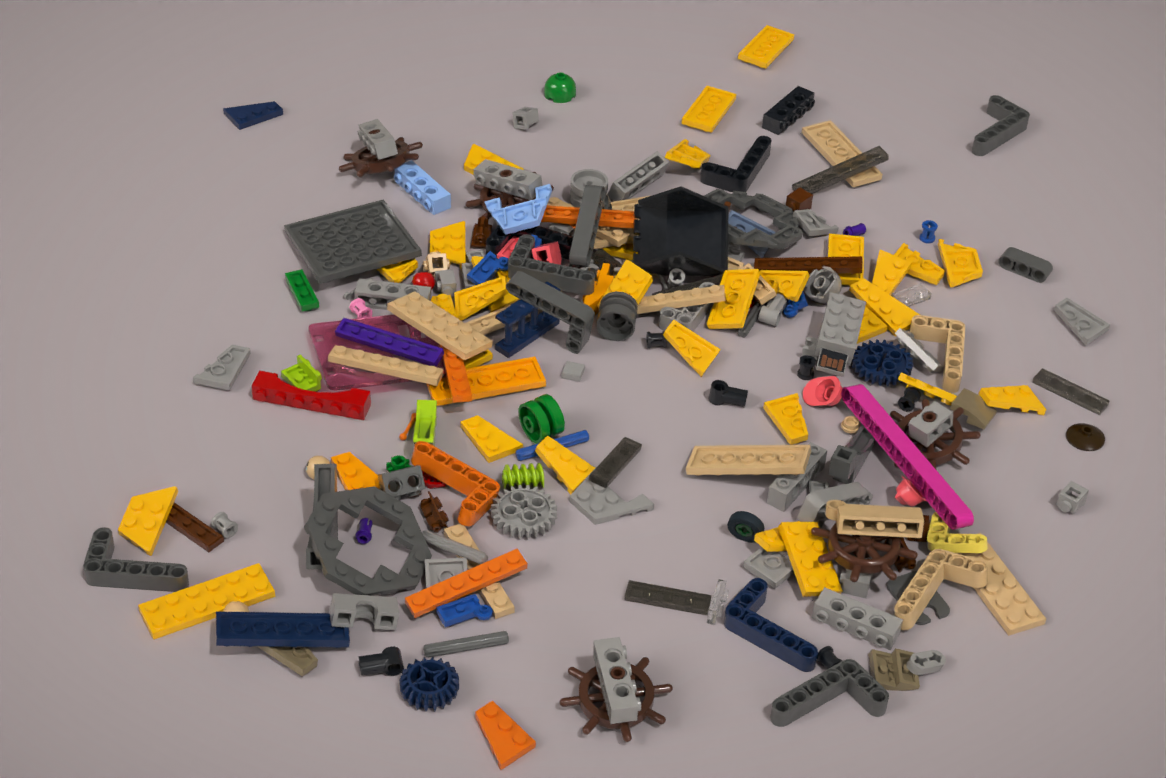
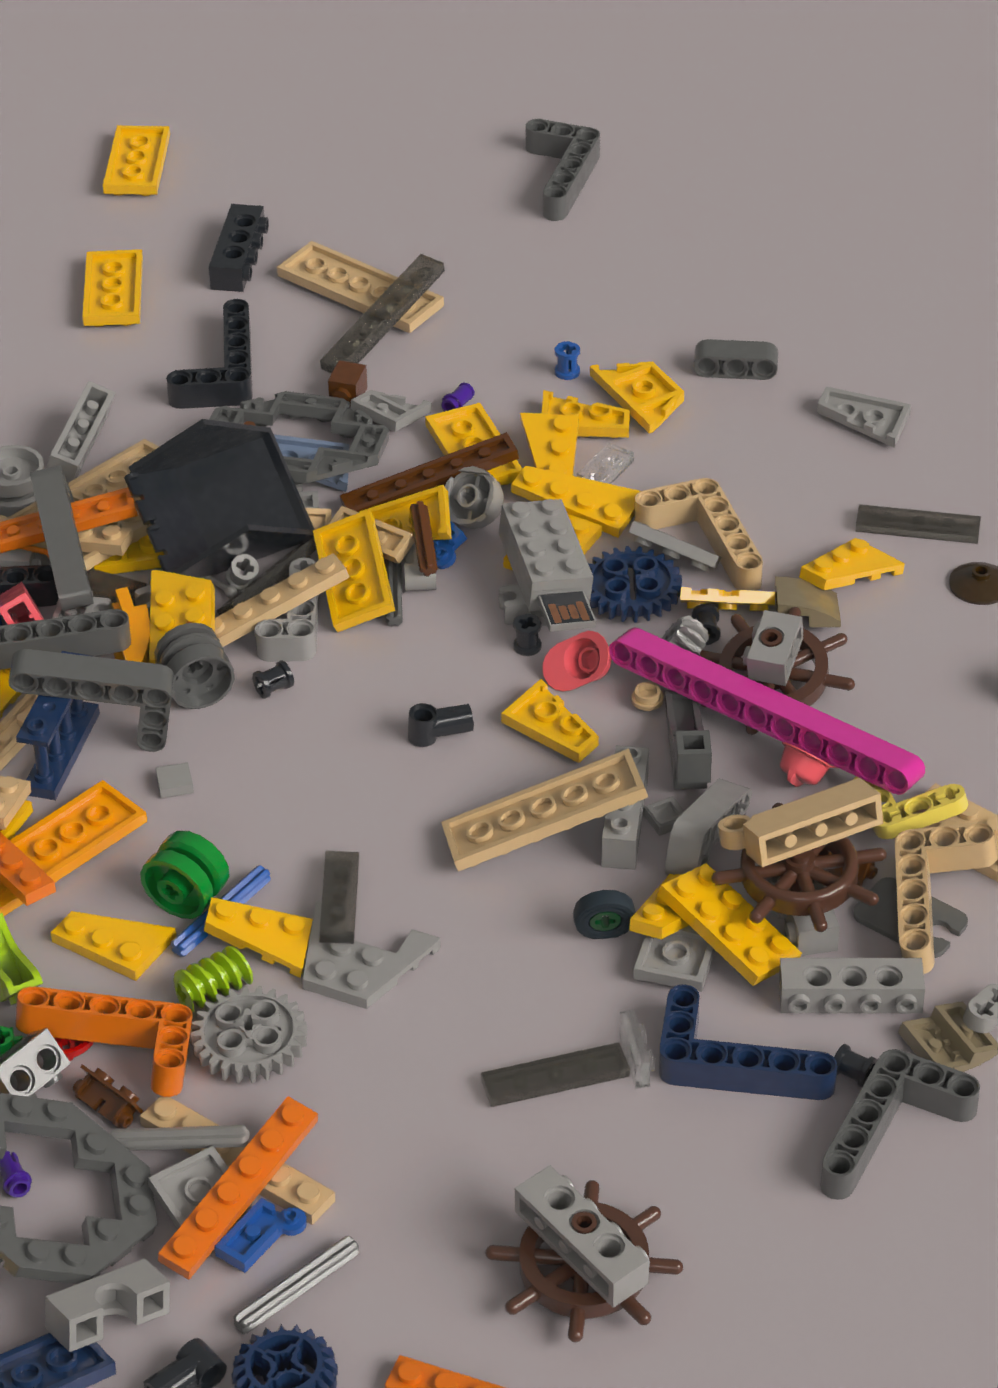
camera: 25 degrees left, 0 degrees up
yellow wing [663,320,721,377] -> none
yellow wing [665,139,711,169] -> none
none -> reddish brown axle [410,501,438,577]
none -> light grey gear [662,615,709,655]

